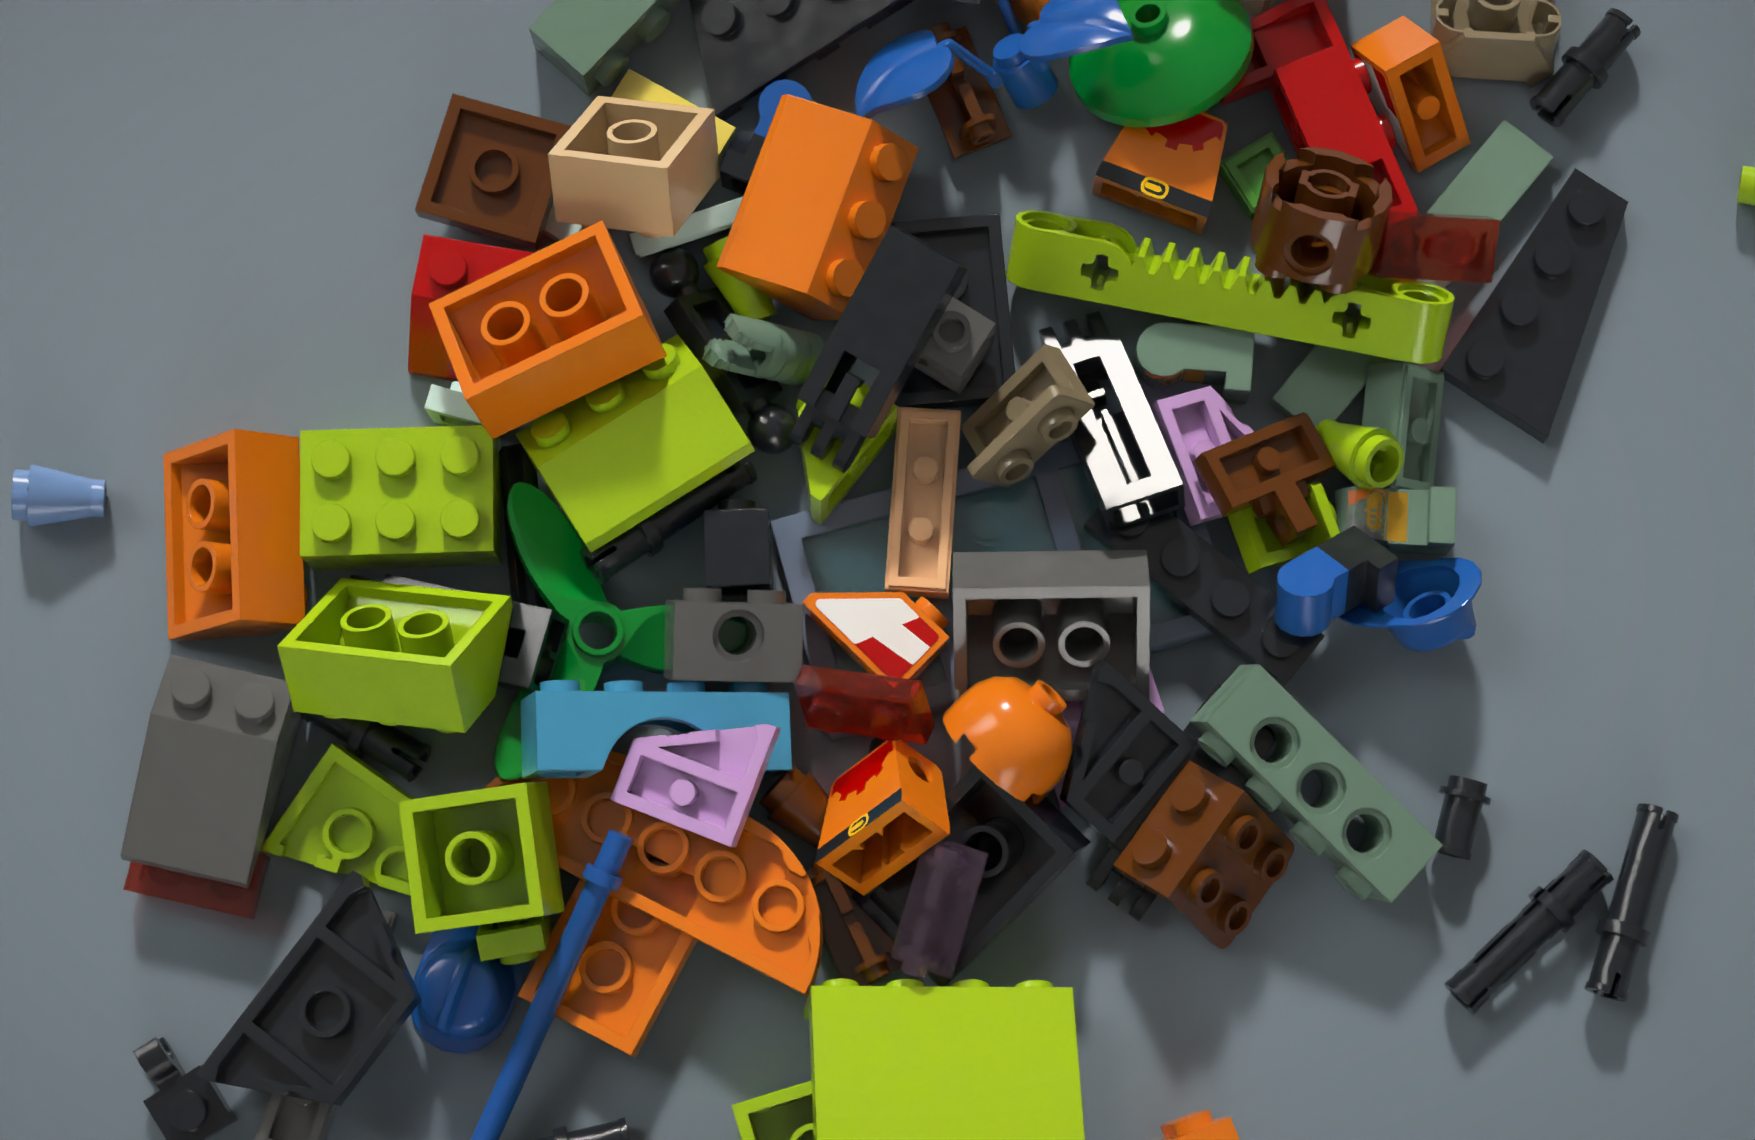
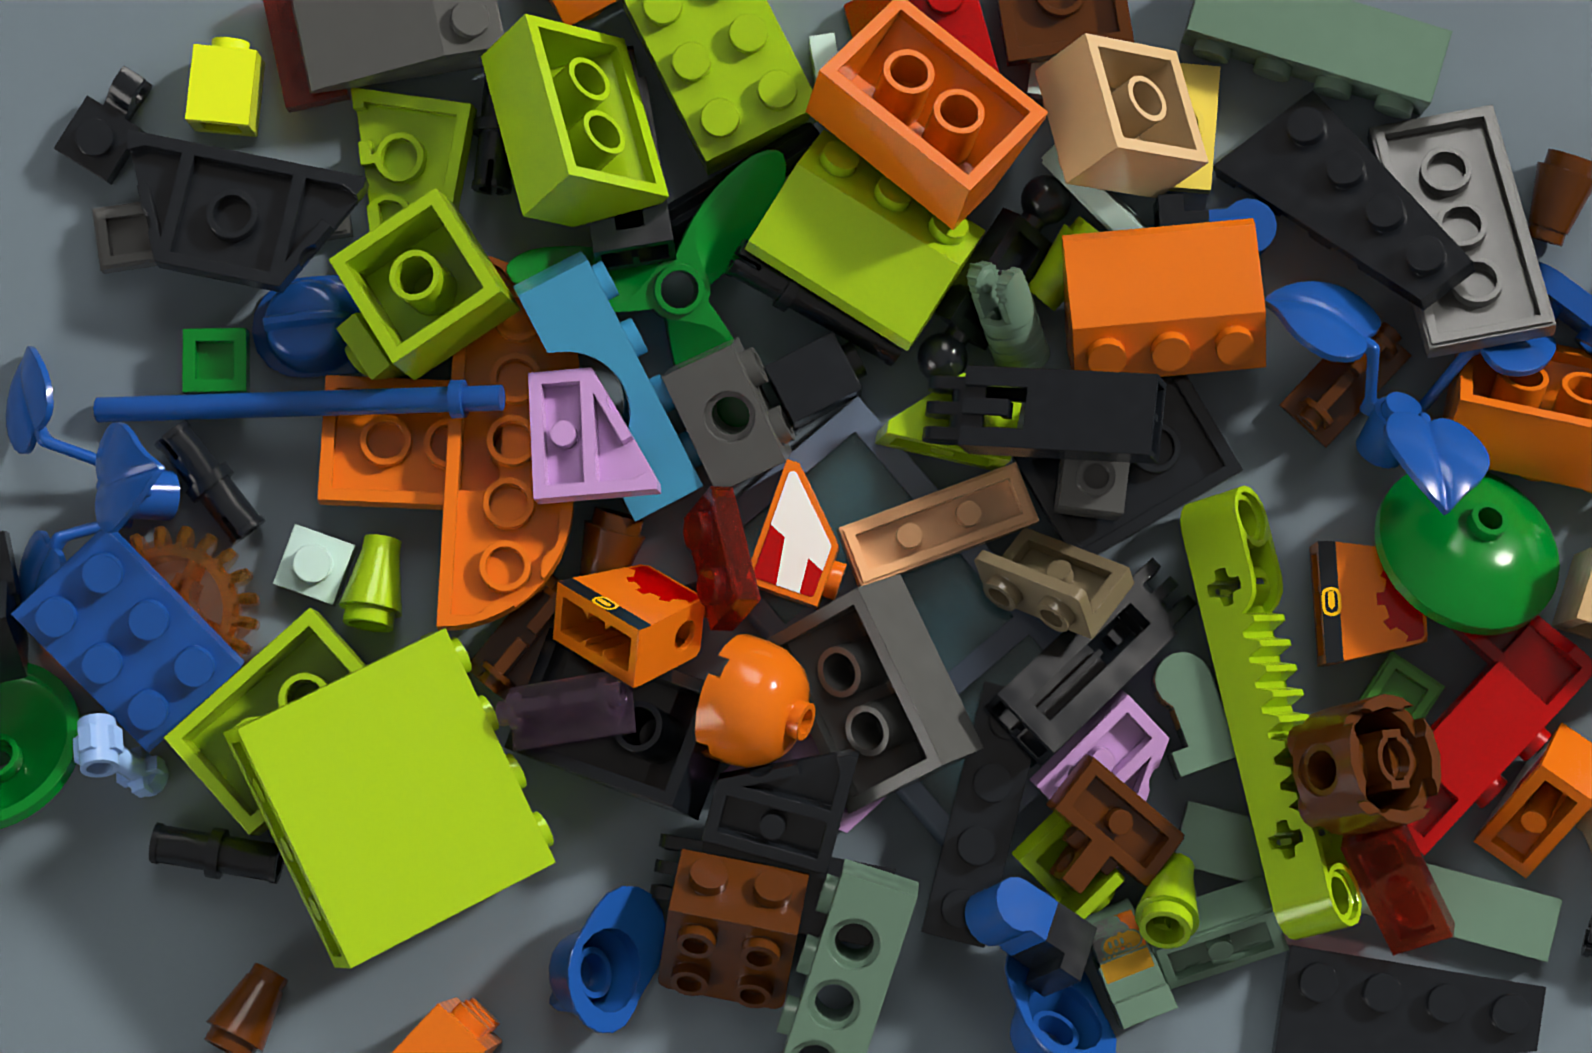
camera: 65 degrees right, 5 degrees up
none -> green plate [182,328,250,395]
none -> neon yellow brick [185,37,266,137]
none -> light aqua plate [273,524,358,607]
none -> lime cone [339,534,402,632]
none -> blue piece [549,886,666,1033]

